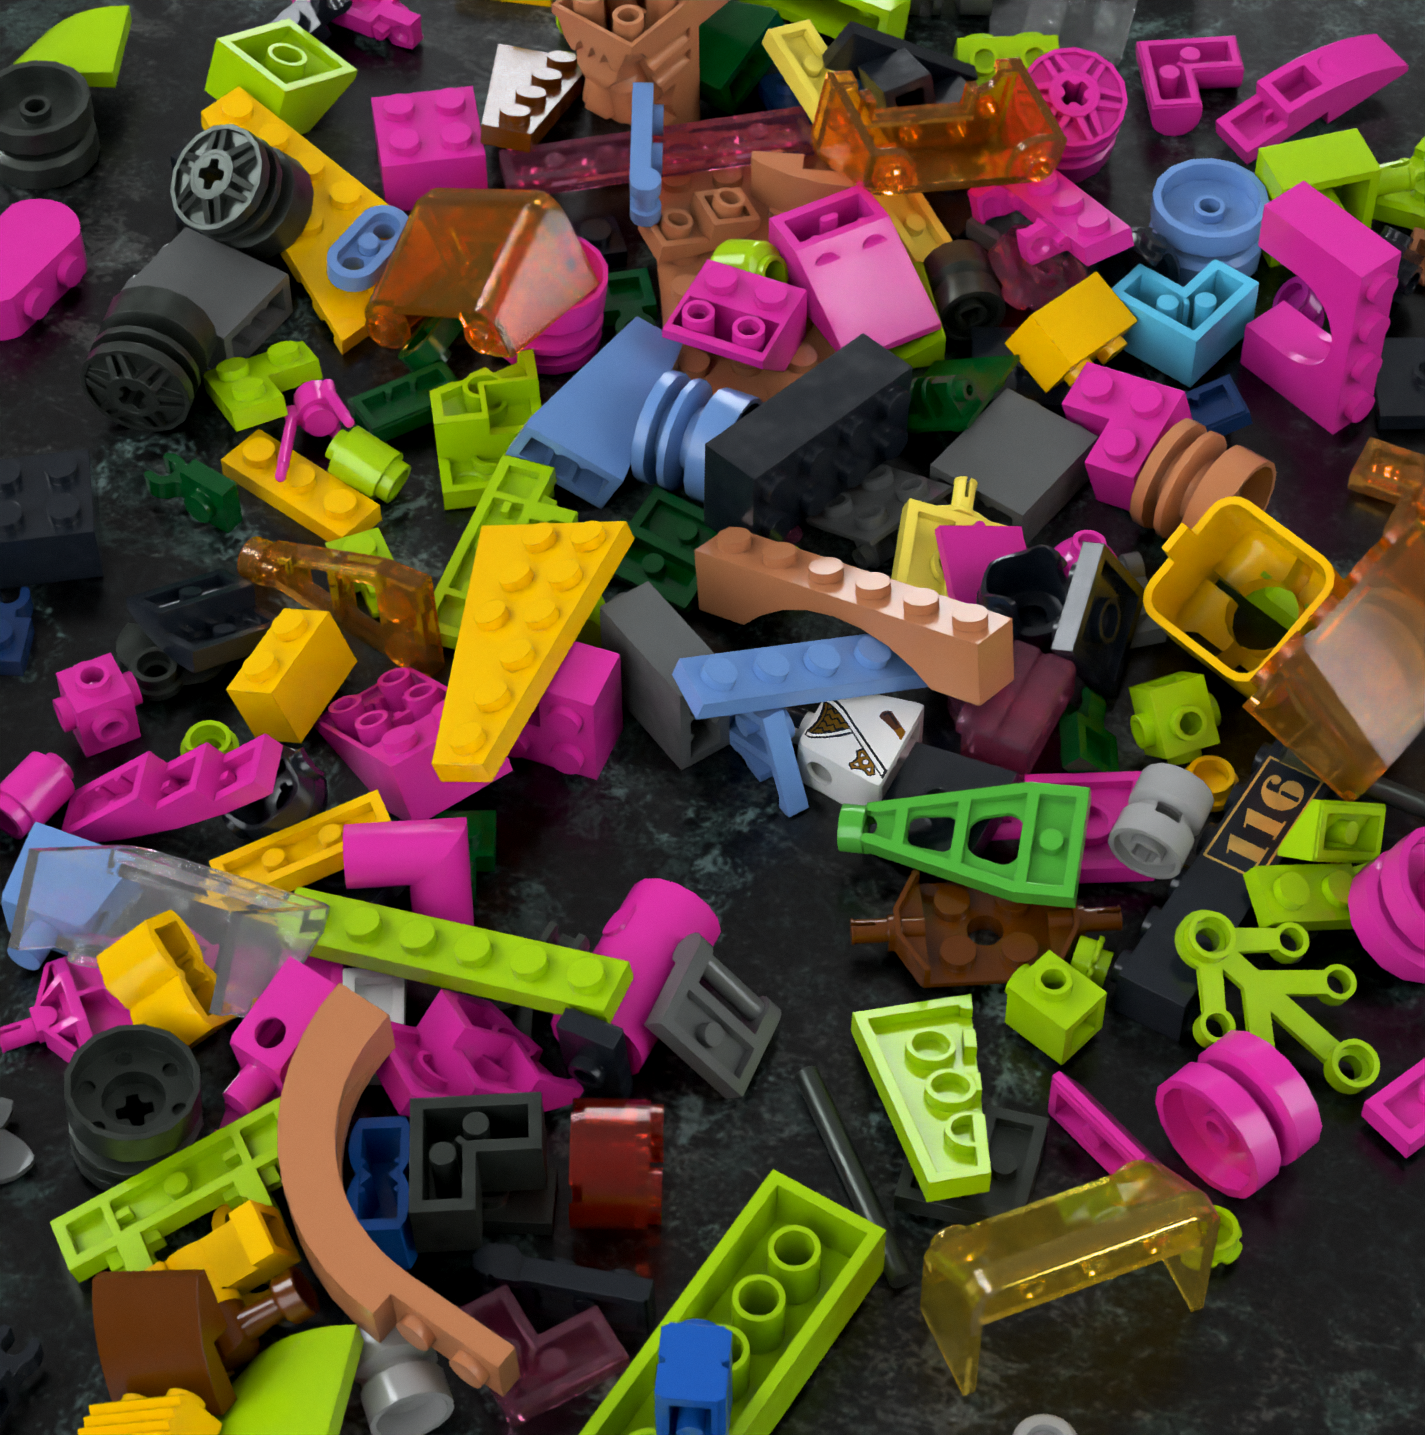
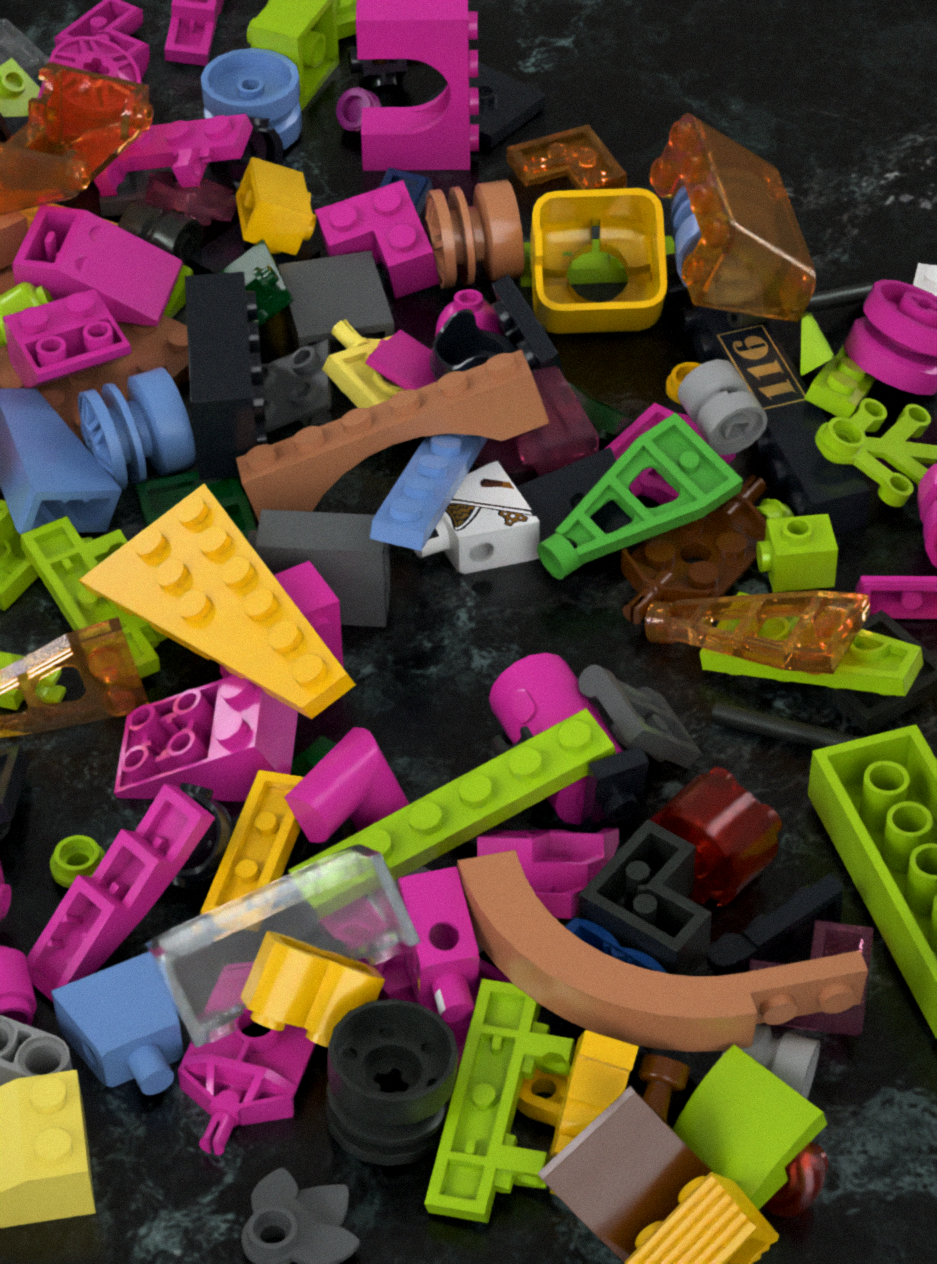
camera: 50 degrees left, 5 degrees down
yellow brick [226,608,357,743] -> none
medium blue wing [730,708,809,817] -> none
medium azure brick [1112,259,1259,387] -> none
lime brick [1128,671,1221,765] -> none
none -> clear orange plate [645,590,871,675]

